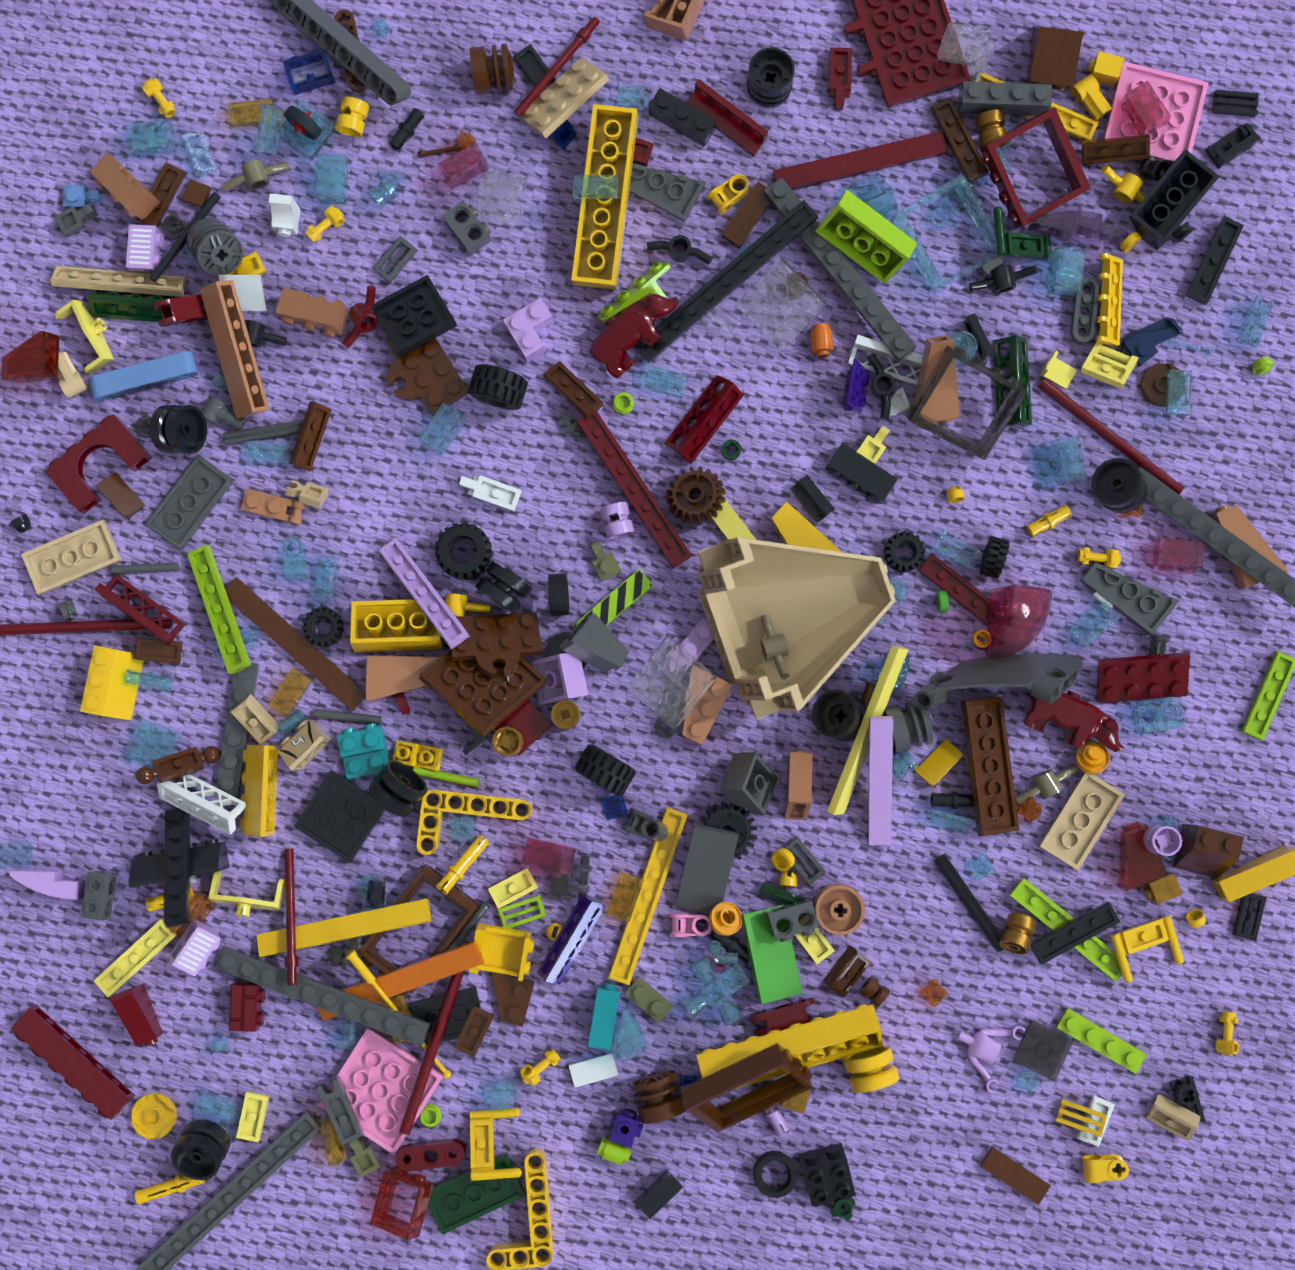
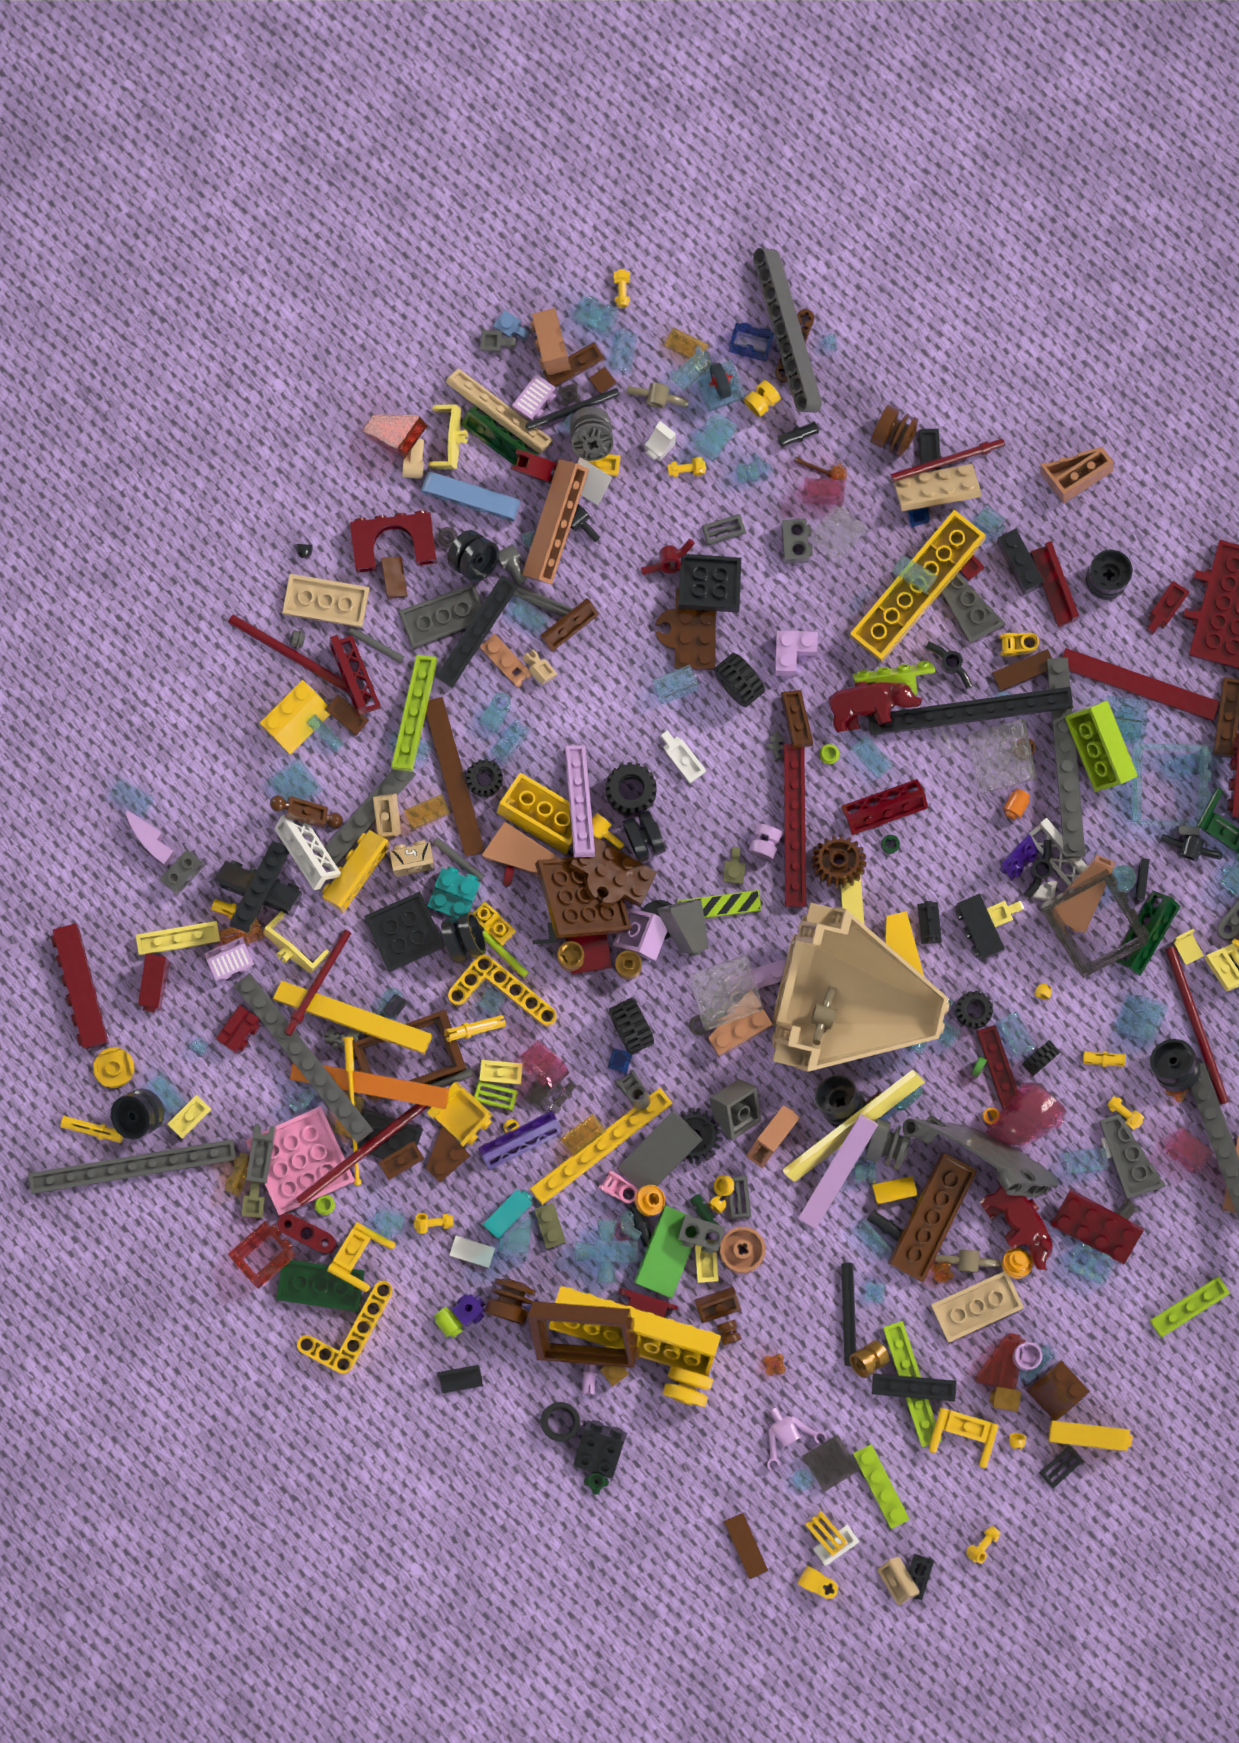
camera: 30 degrees right, 5 degrees down
nougat wedge [275,288,349,338] -> none
clear light blue pin [278,709,308,735] -> none
black tyre [548,573,569,616] -> none
none -> black plate [436,575,518,688]

